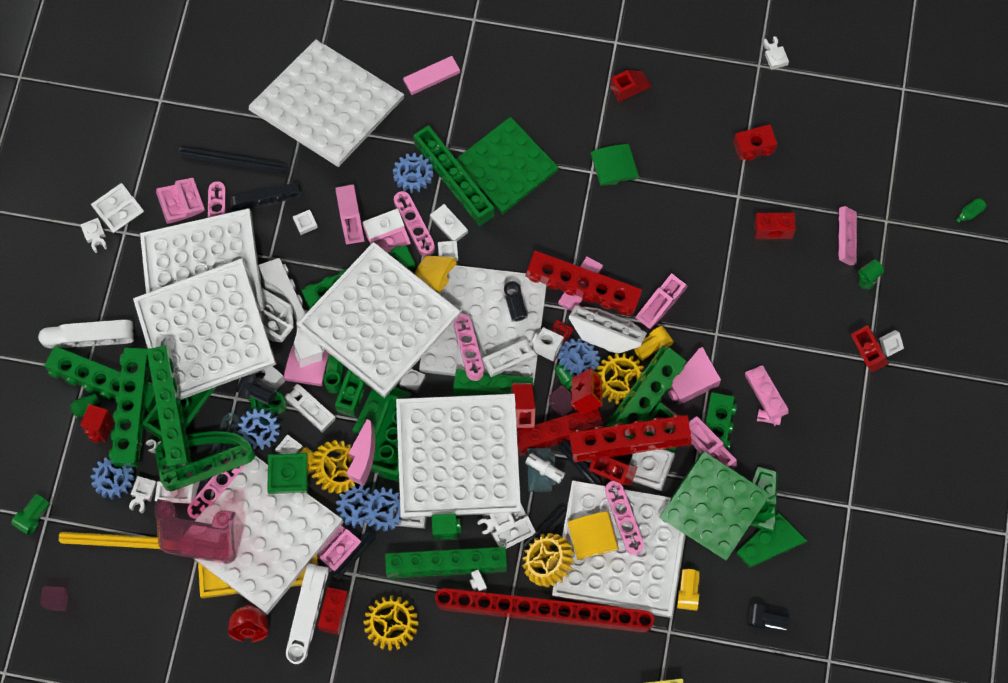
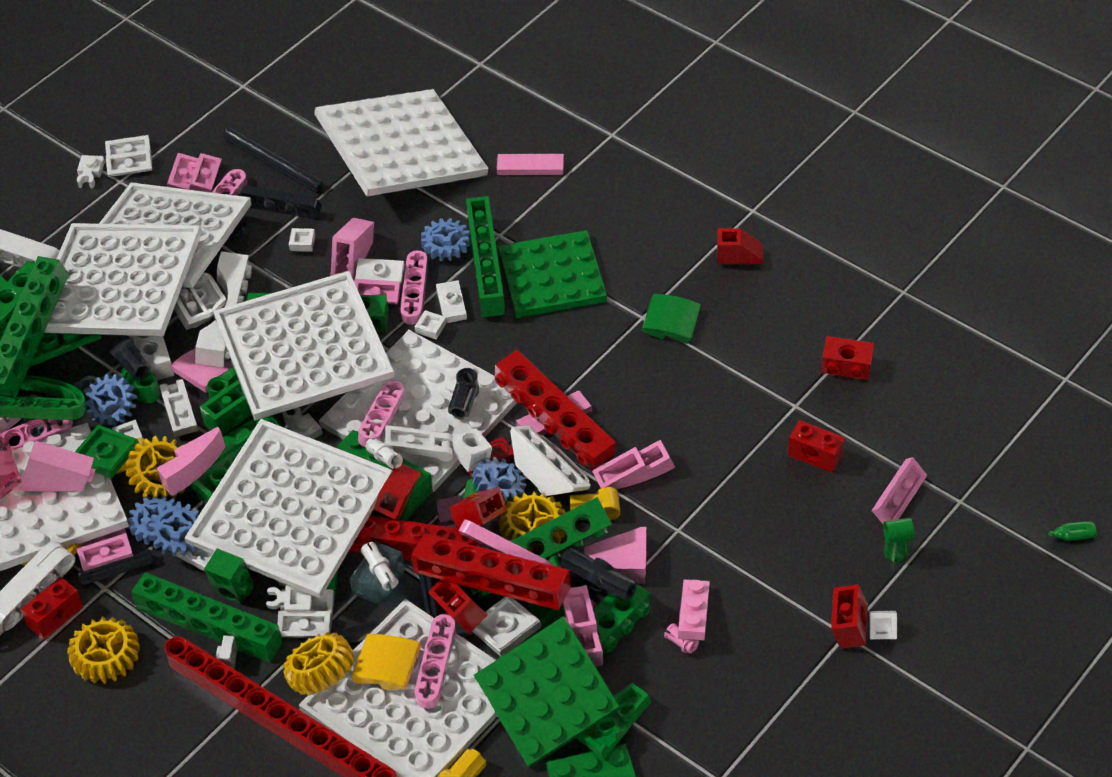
camera: 30 degrees right, 20 degrees down
yellow slope [414,256,457,293] -> none
white plate [763,36,789,70] -> none
none -> bright pink slope [19,440,96,492]
none -> white pin [366,438,403,469]
none -> bright pink beam [458,520,554,566]
none -> black piece [560,547,638,603]

